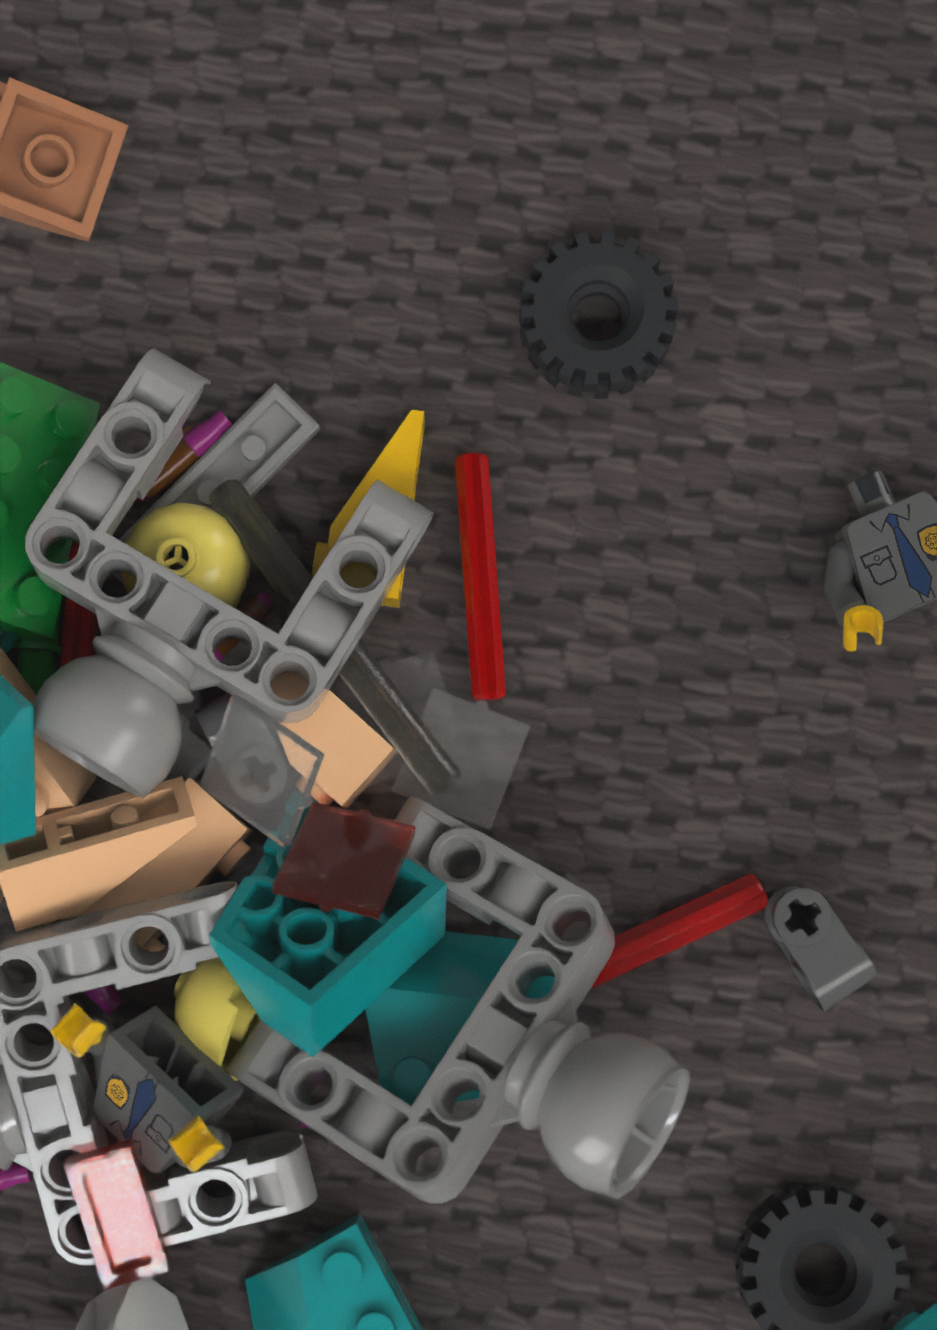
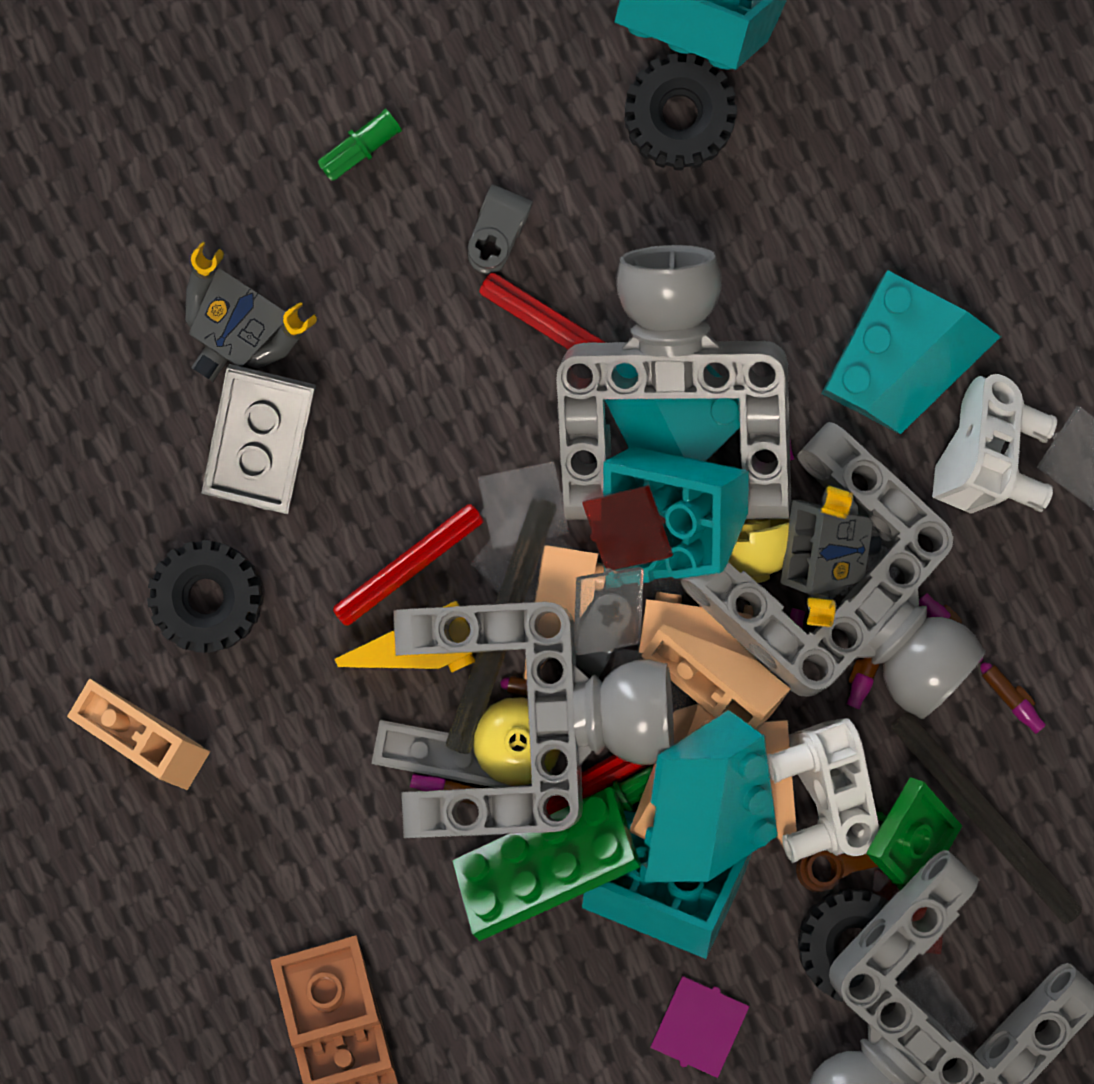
camera: 120 degrees left, 5 degrees up
clear red tile [64,1139,171,1290] -> none
none -> light nougat slope [67,678,210,790]
none -> tile [201,364,316,514]

